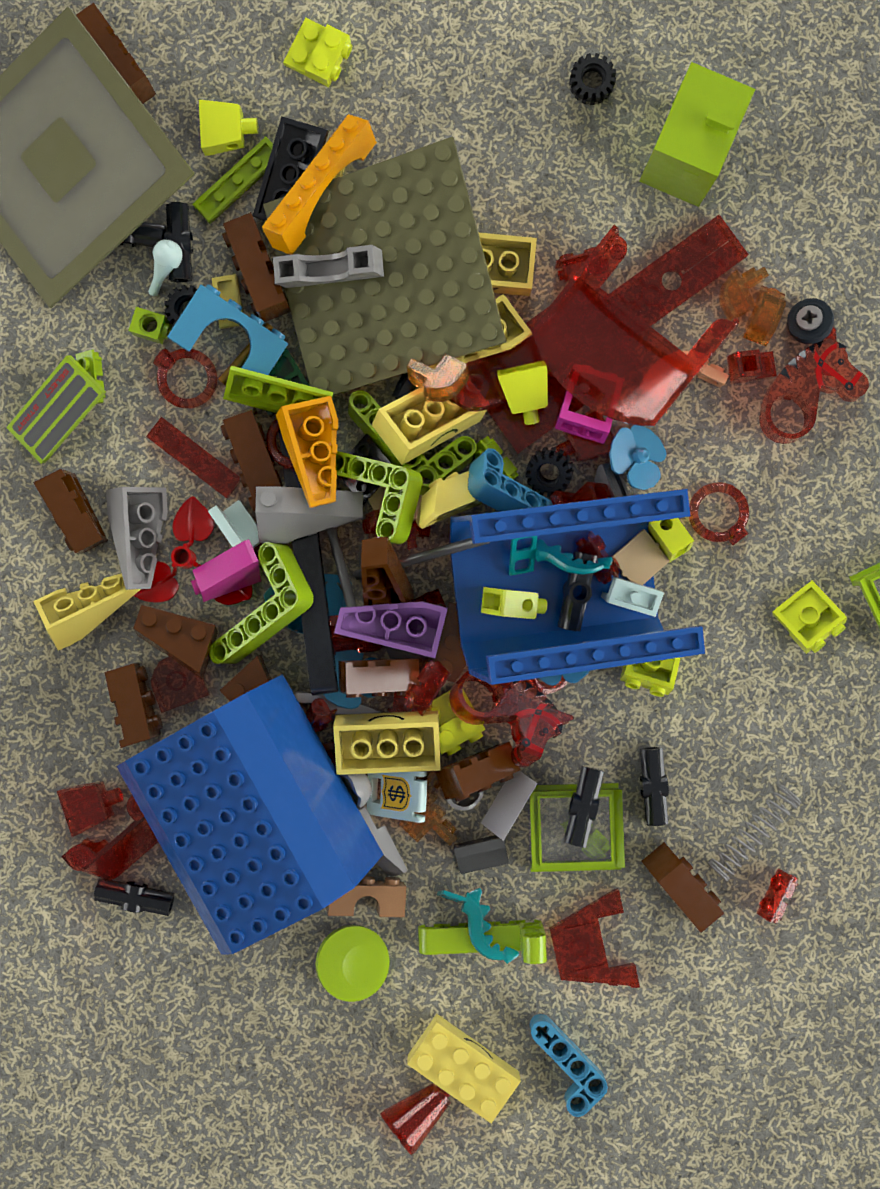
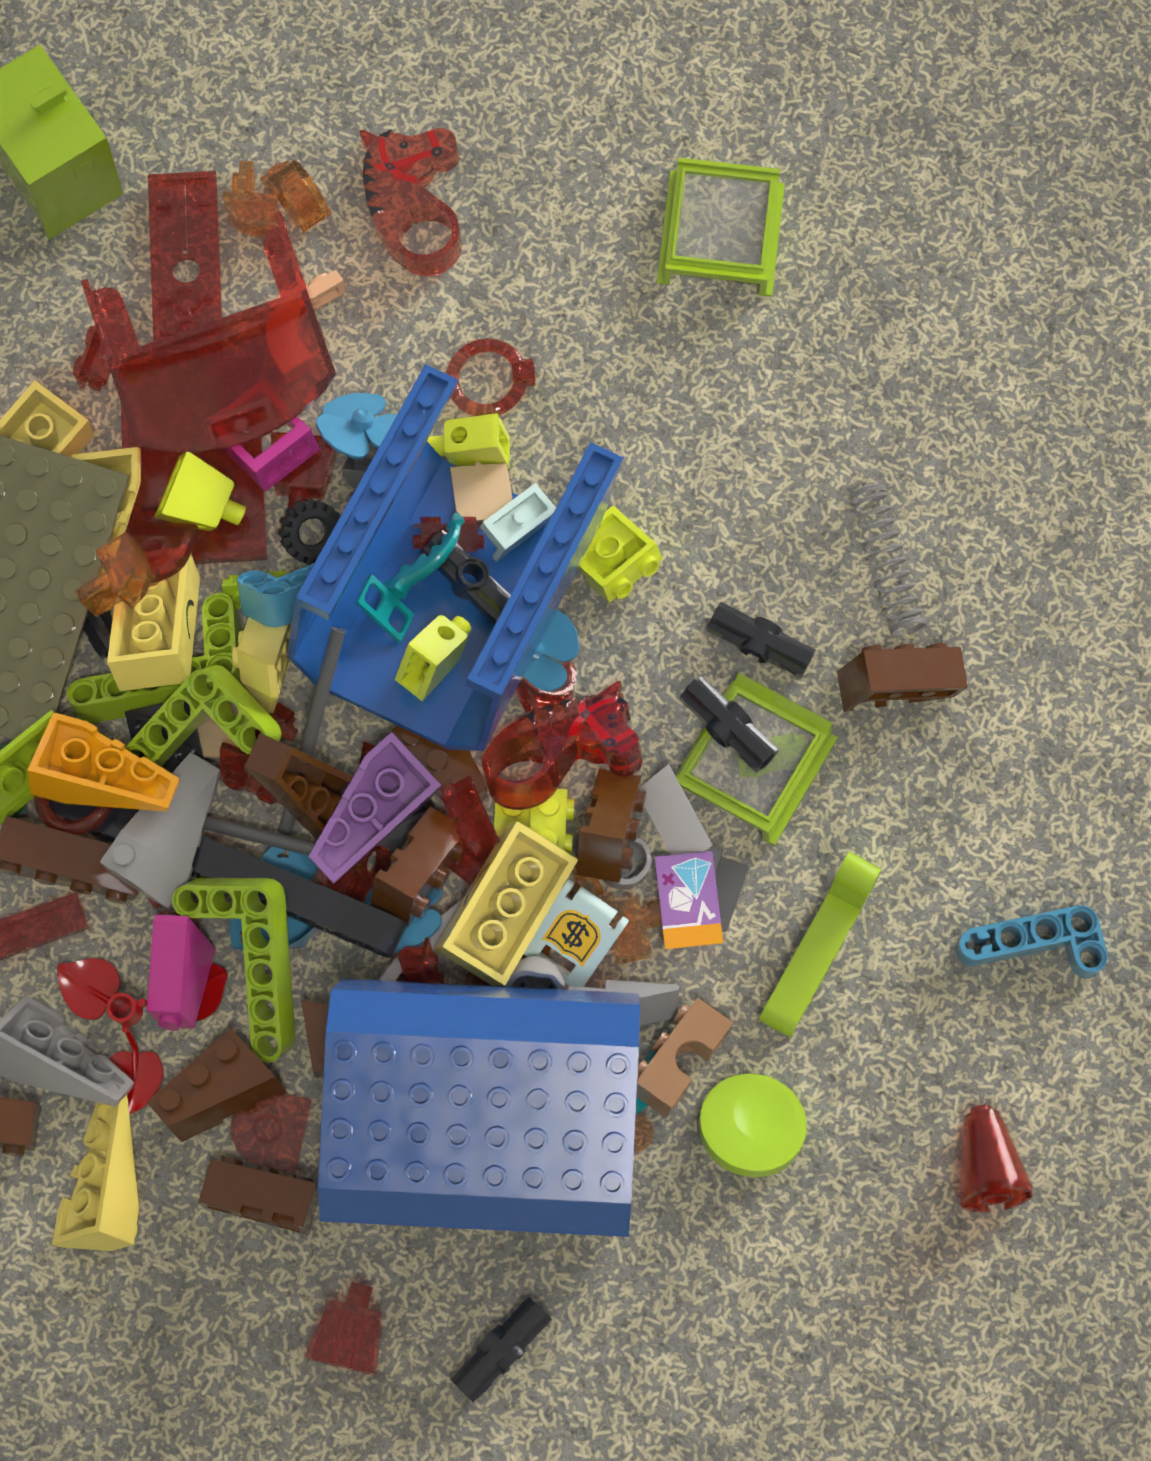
camera: 55 degrees left, 15 degrees down
clear red windscreen [61,795,158,880] -> none
light aqua panel [208,500,260,549] -> none
light yellow brick [407,1014,521,1124] -> none
teal piece [437,888,519,964] -> none
clear red wing [549,888,640,988] -> none
clear red brick [727,349,777,384] -> none
clear red hinge [757,868,799,924] -> none
neon yellow plate [772,580,847,654] -> none
black wheel [787,298,834,344] -> none
none -> sticker [655,851,723,949]

